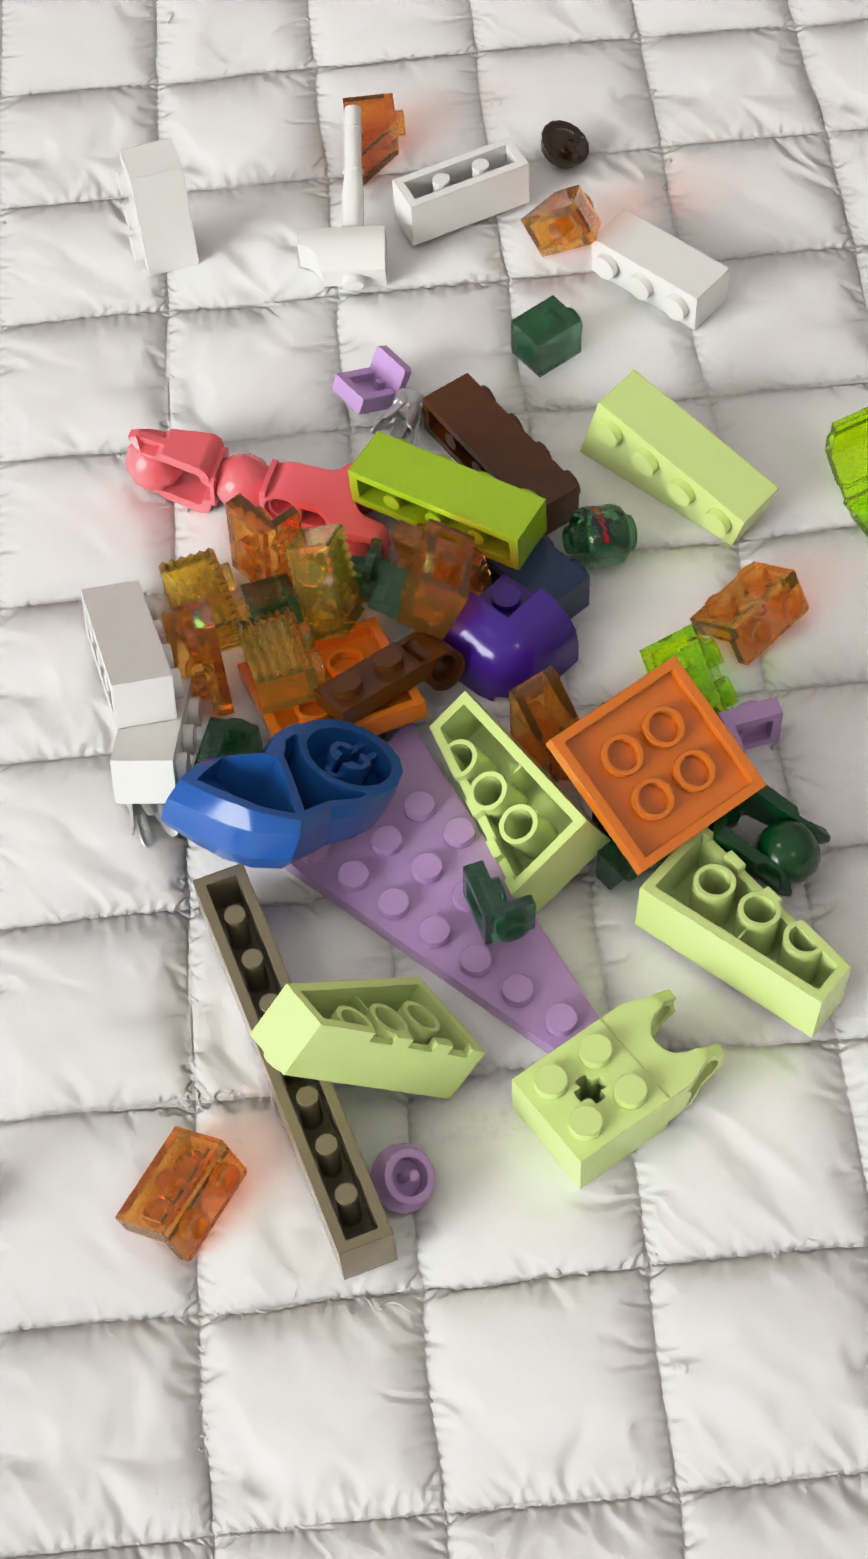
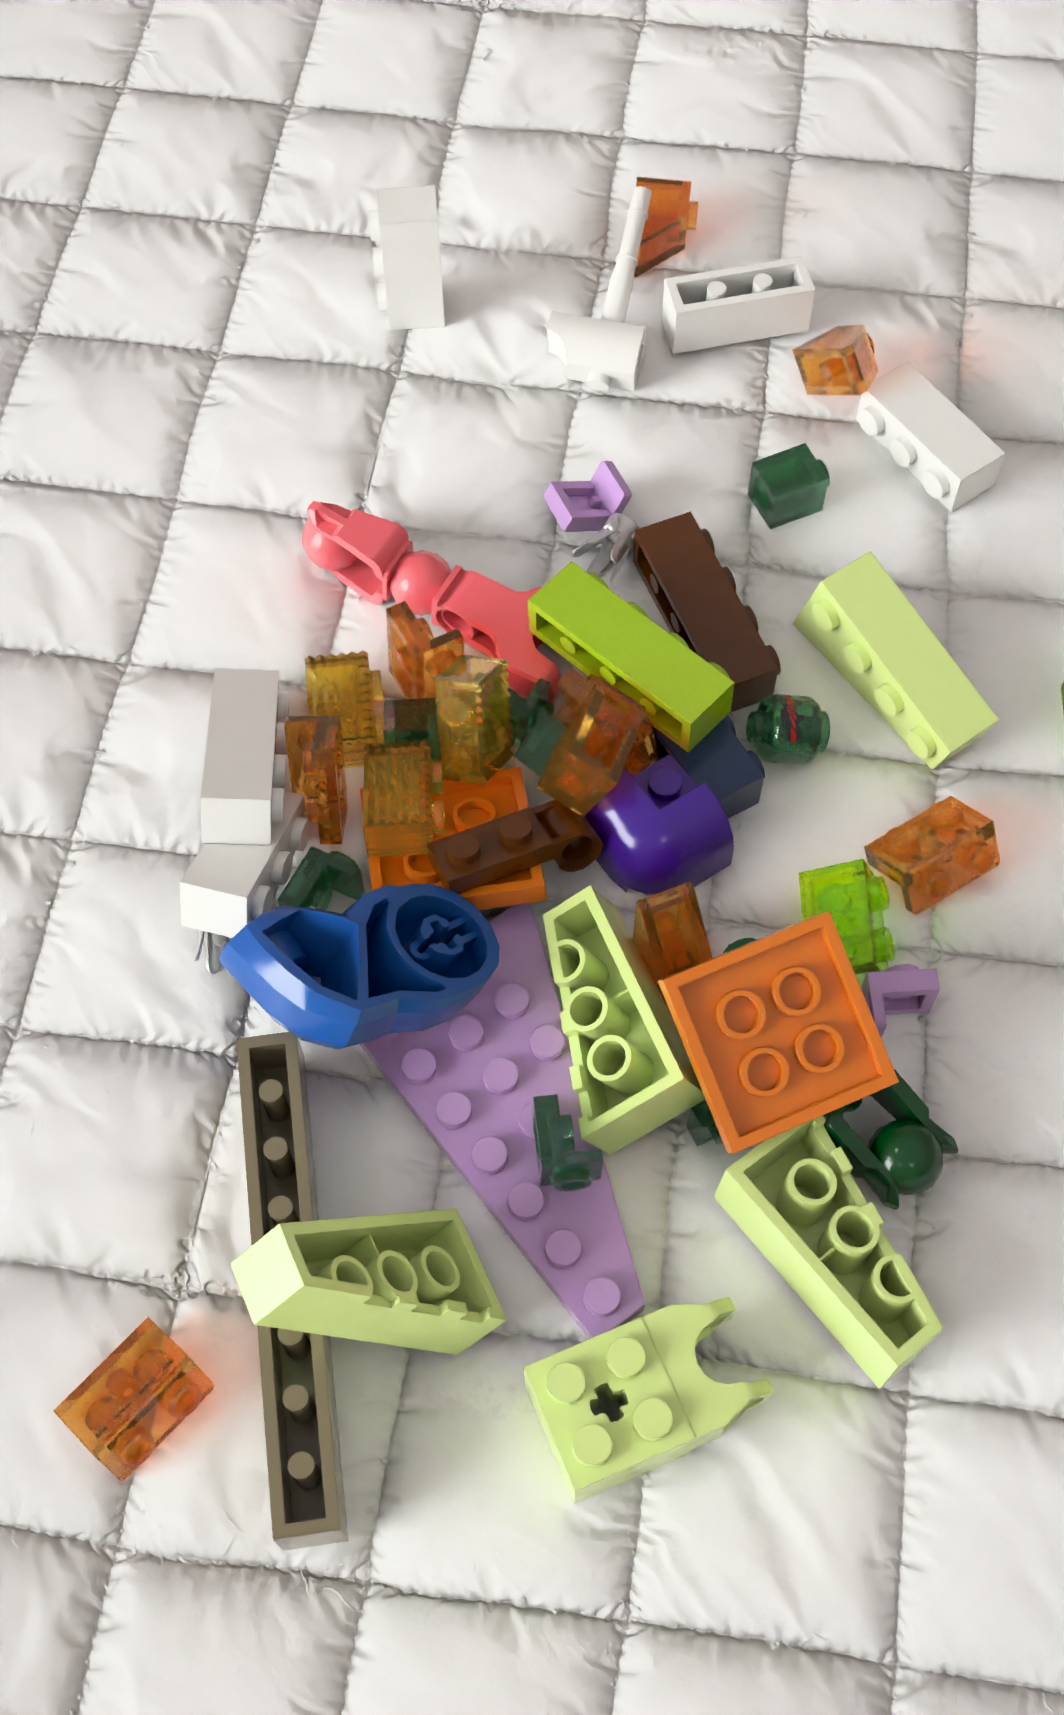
camera: 10 degrees right, 5 degrees up
lavender hat [370,1143,436,1214] -> none
dark brown hat [541,120,589,169] -> none

